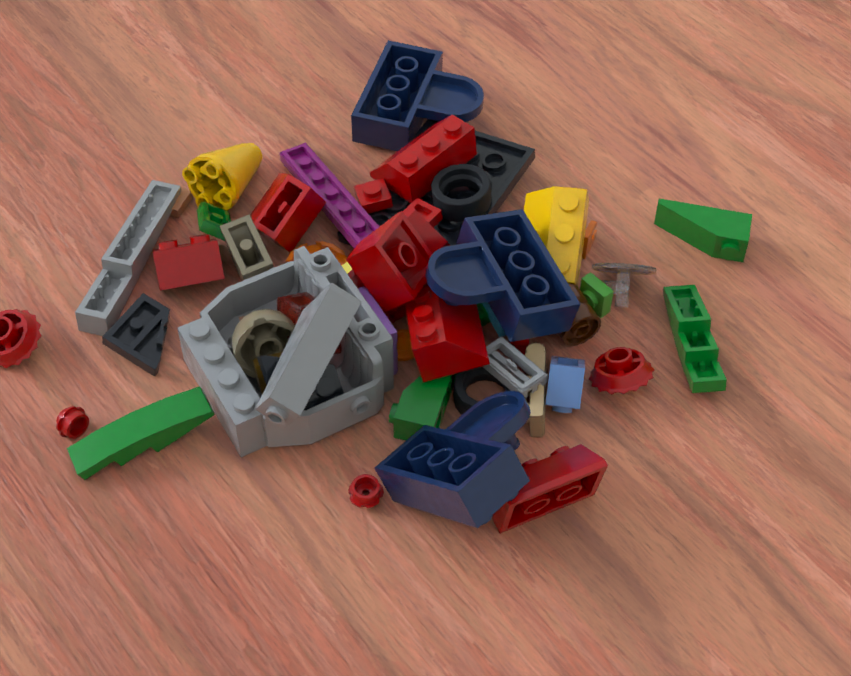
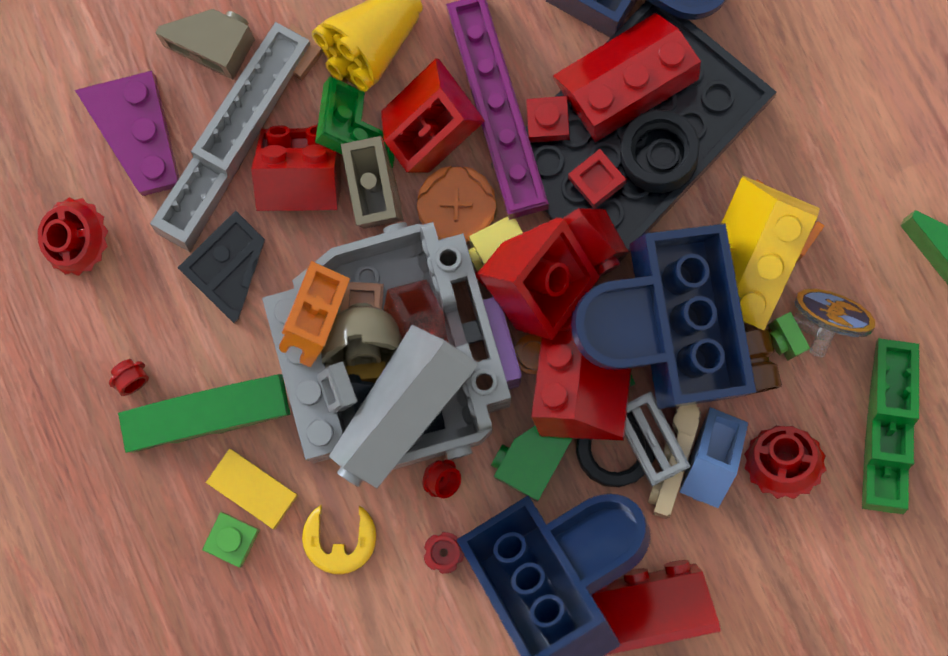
camera: 20 degrees right, 30 degrees up
none -> magenta wing [75,71,179,196]
none -> dark tan slope [155,9,255,80]
none -> bright green plate [202,512,260,568]
none -> yellow tile [206,448,298,529]
none -> orange hinge [279,261,350,368]
none -> yellow head [302,504,376,574]
none -> light grey tile [317,361,357,414]
none -> red plate [422,459,461,499]

